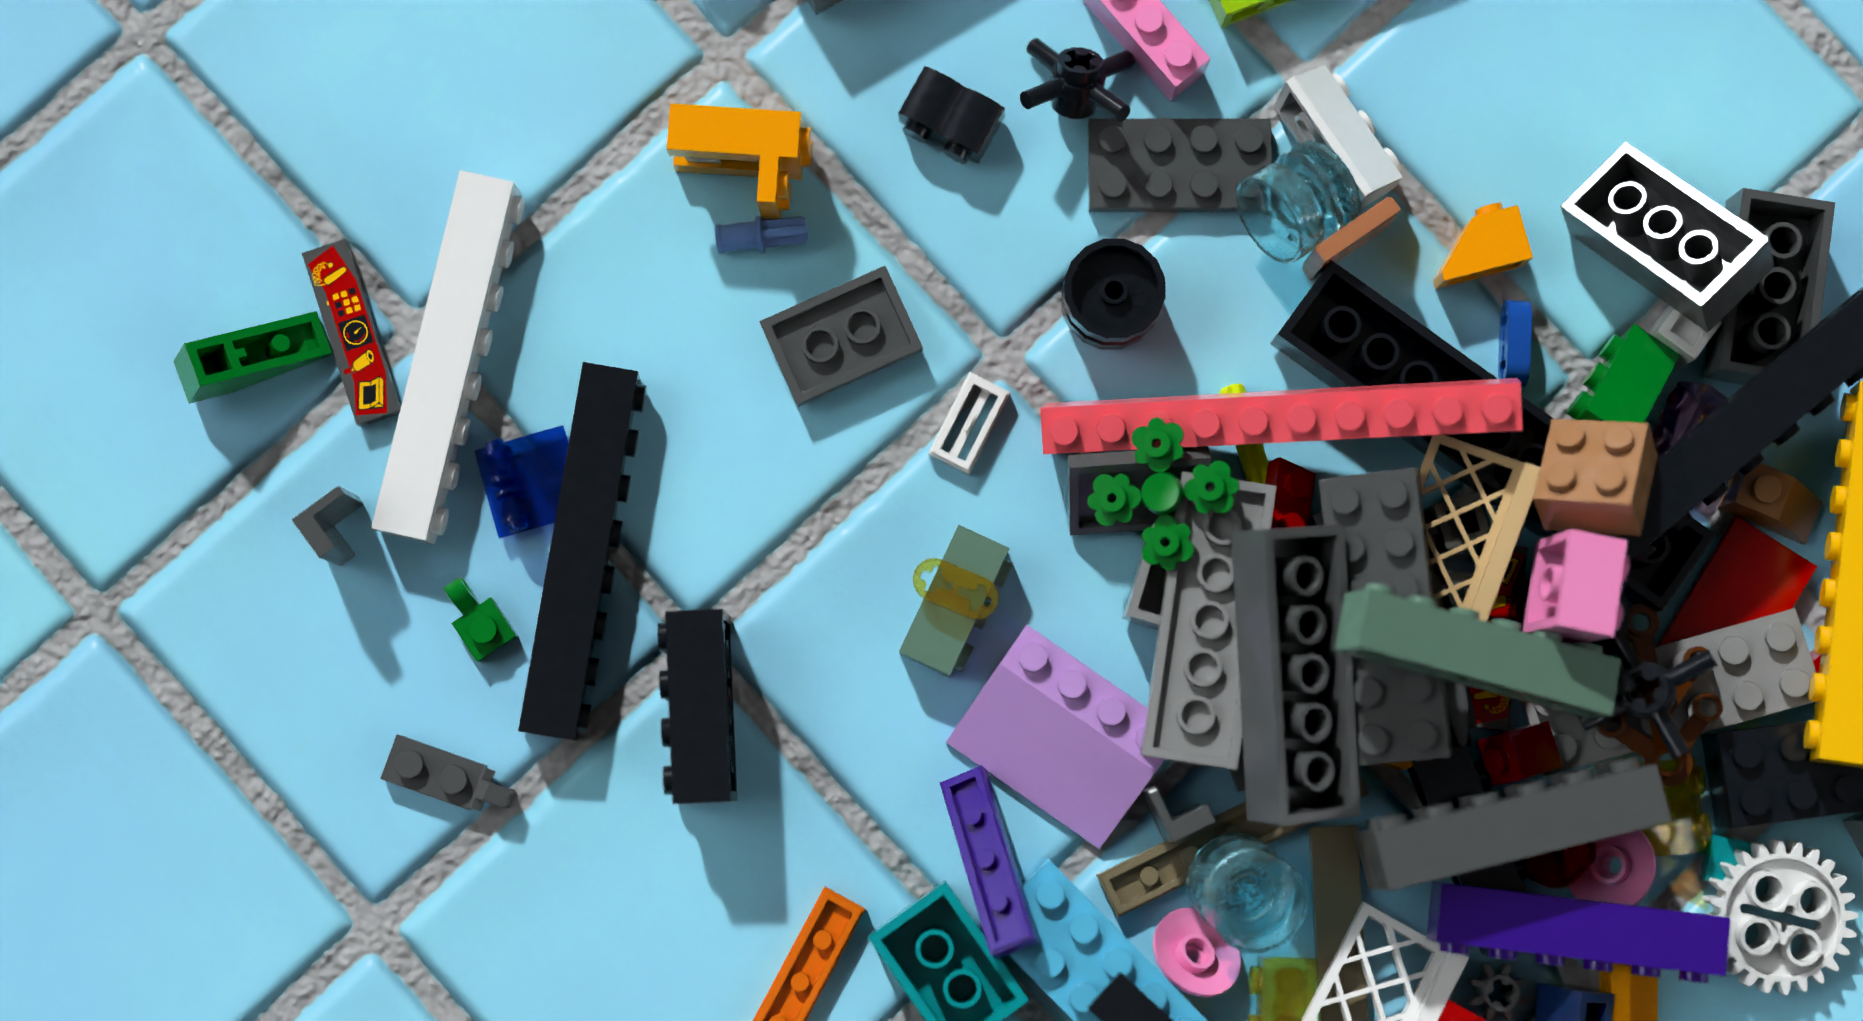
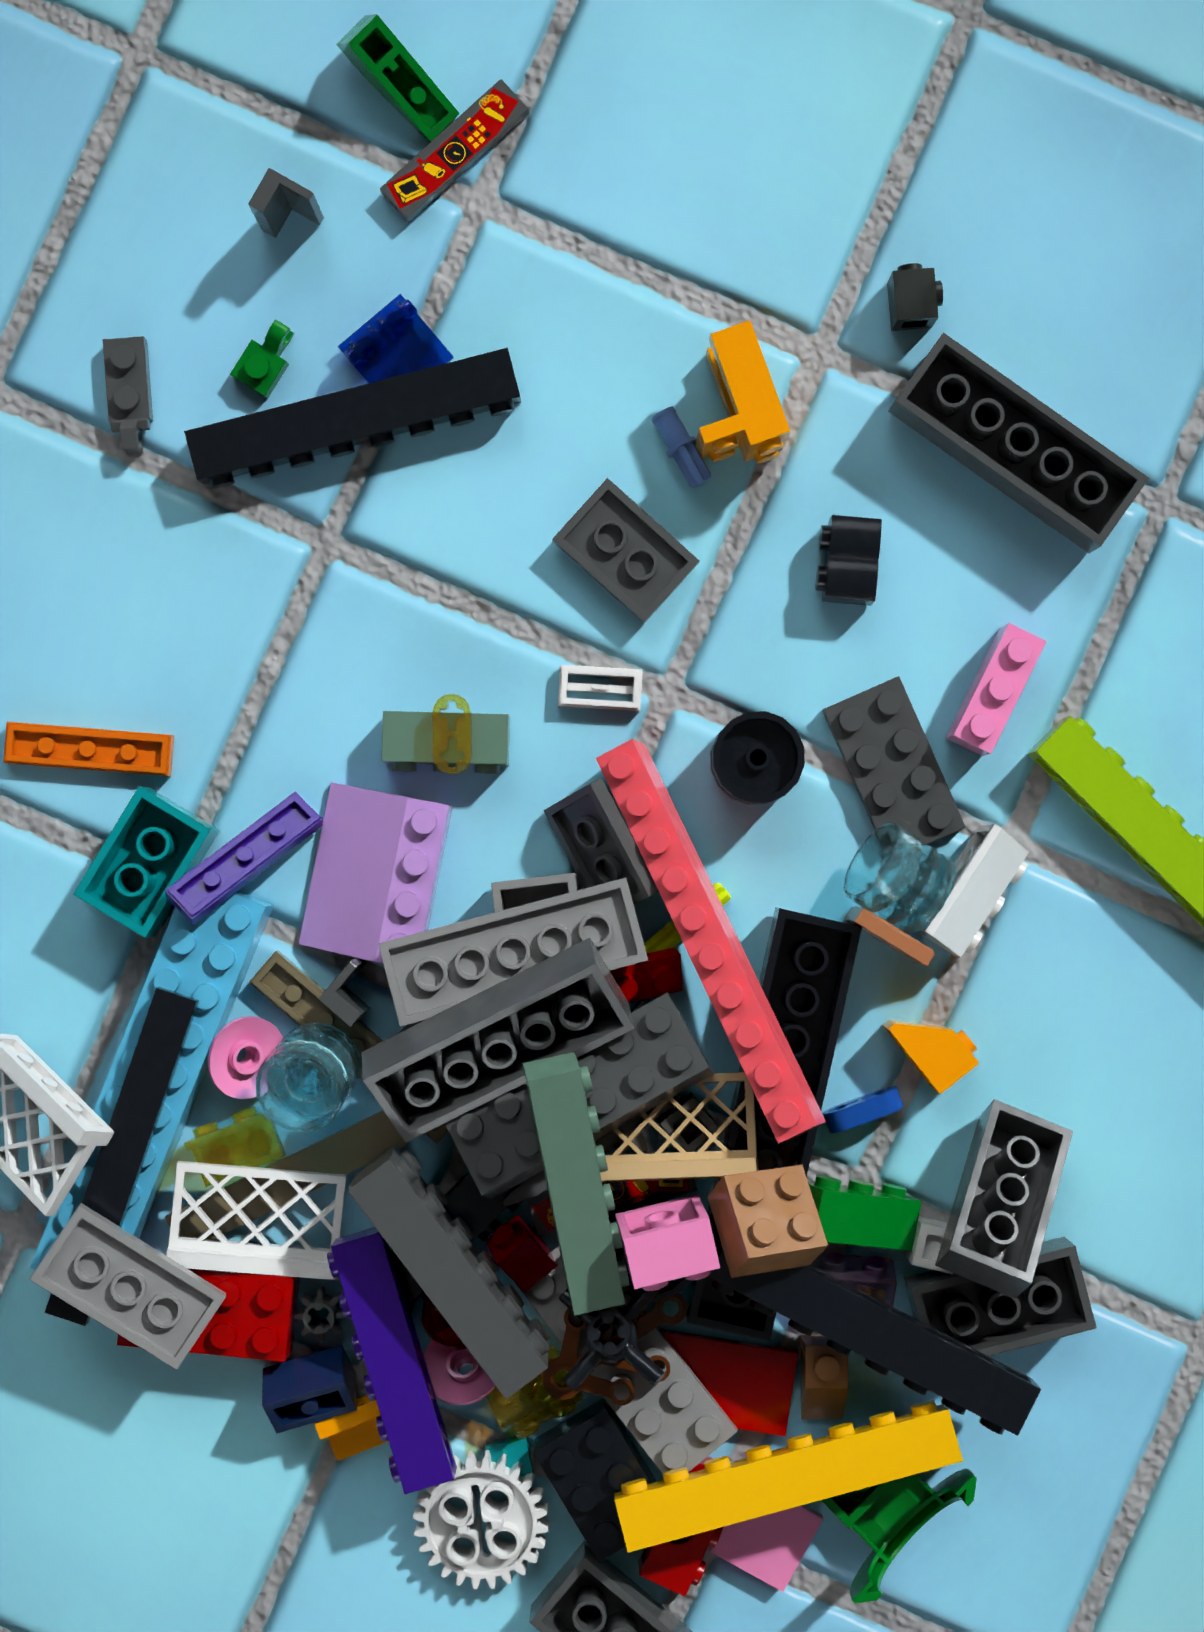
camera: 65 degrees right, 5 degrees up
white brick [371,170,525,545] -> none
black brick [657,609,738,804] -> none
black bar [1020,38,1134,122] -> none
green plant [1087,417,1240,570] -> none

